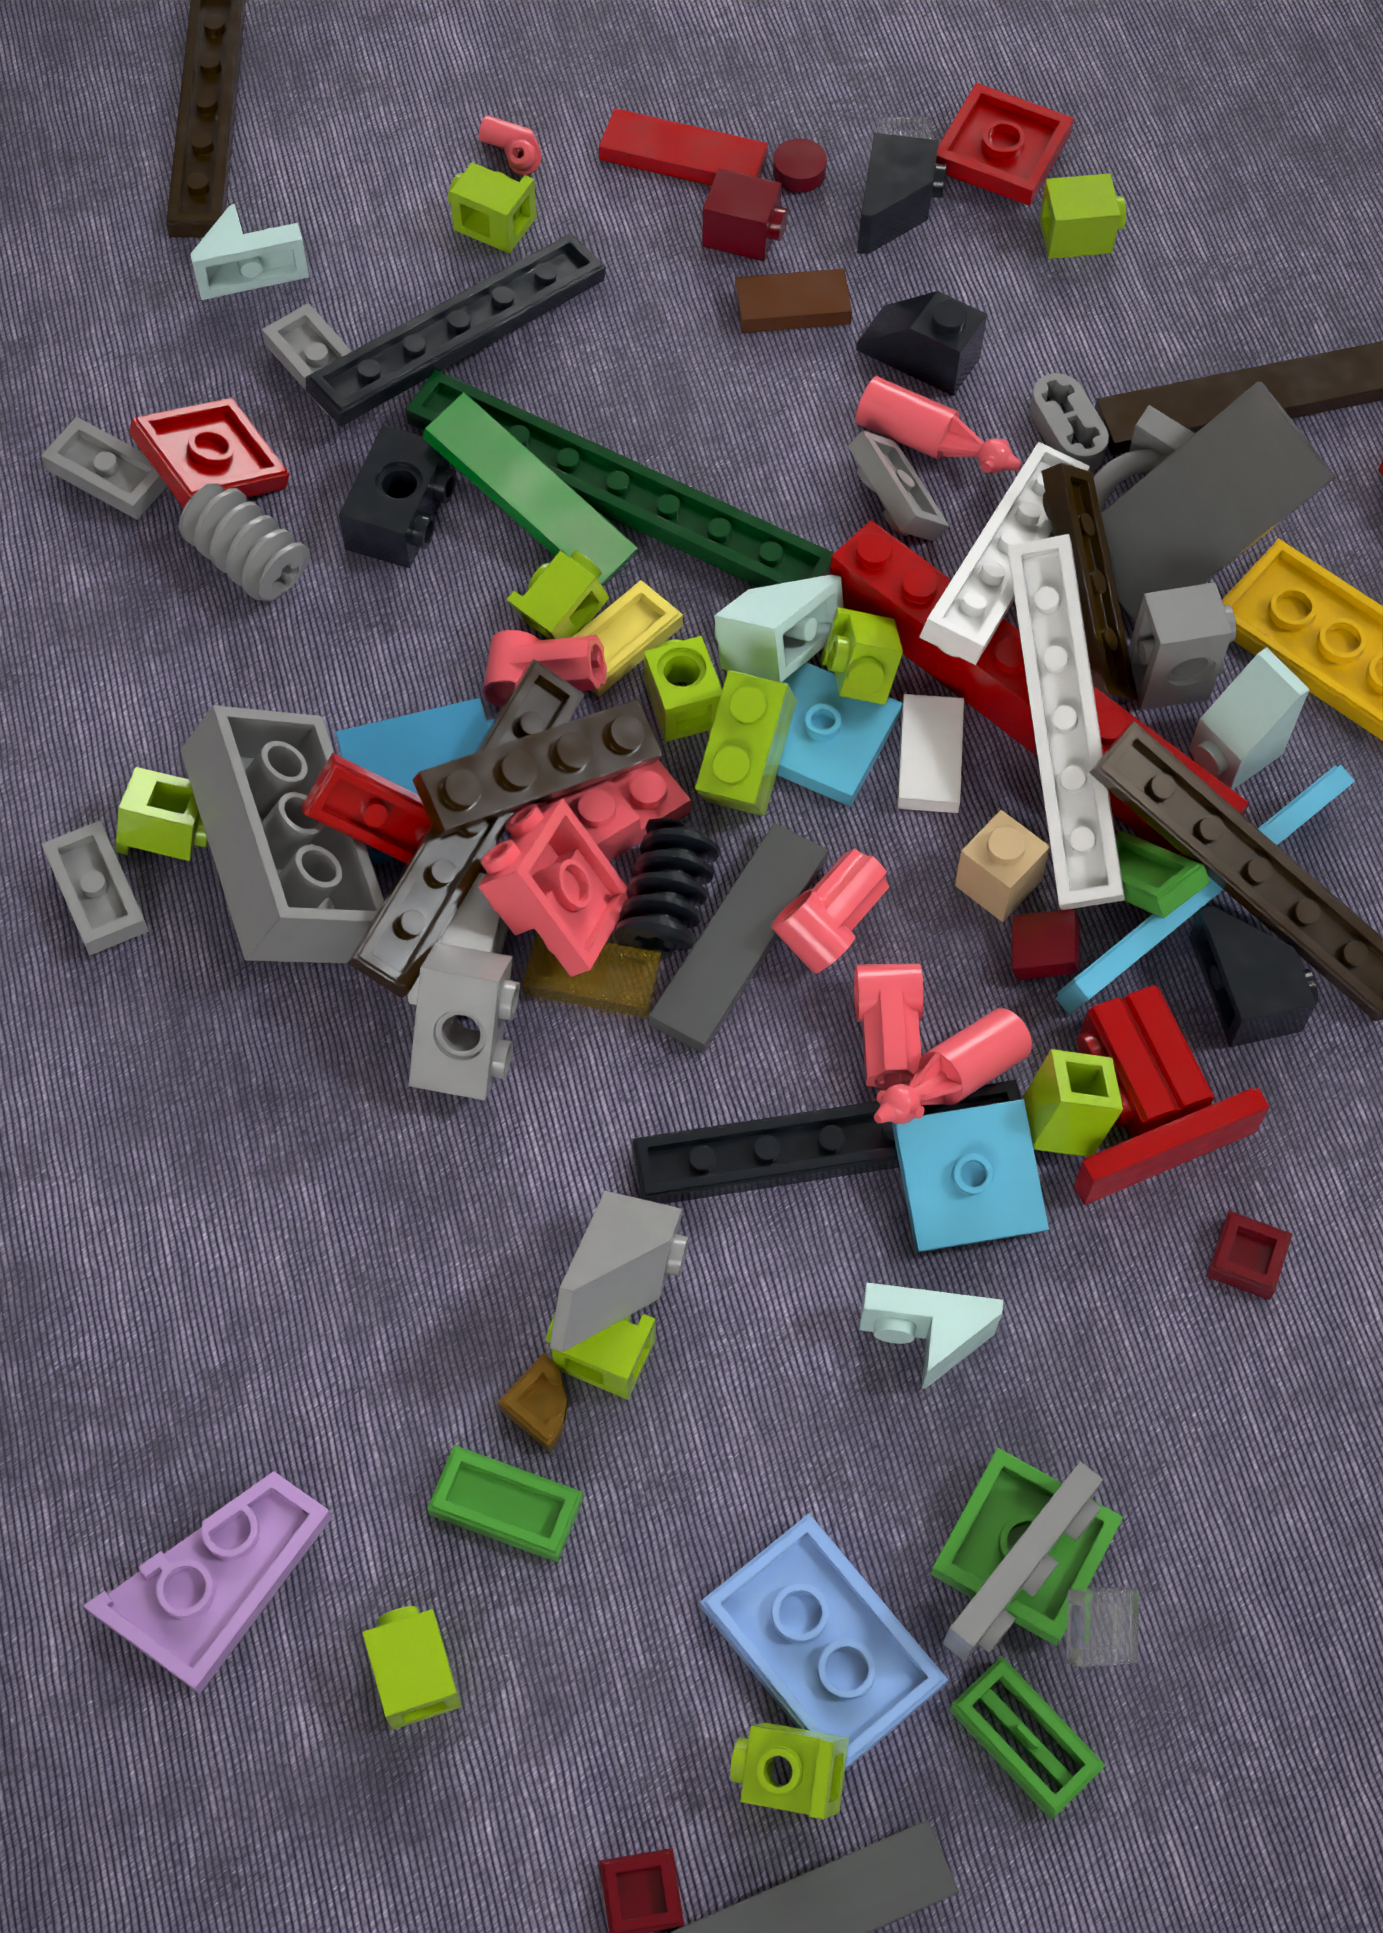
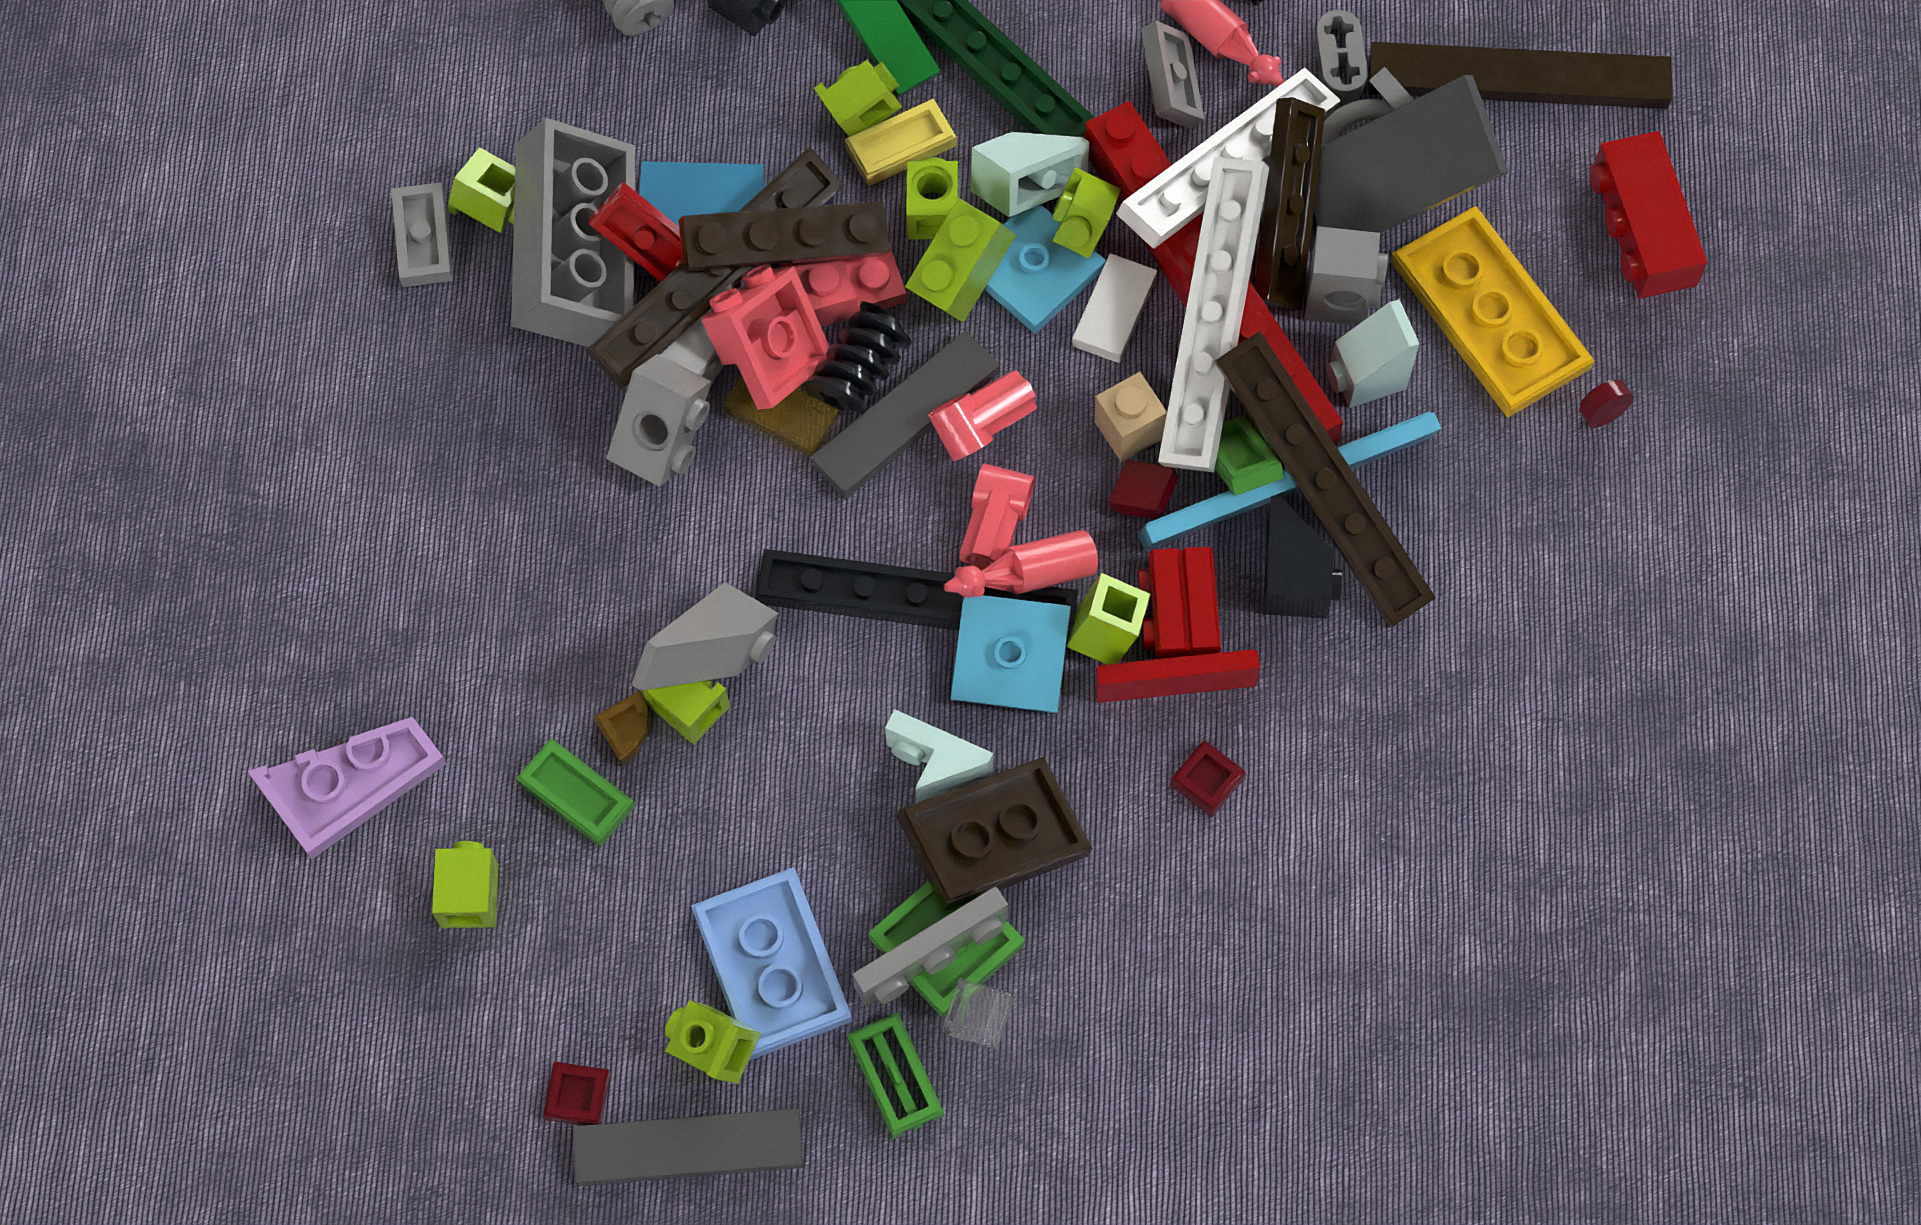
camera: 20 degrees right, 5 degrees up
coral piece [482,630,607,708] -> none
none -> dark brown tile [897,757,1093,911]

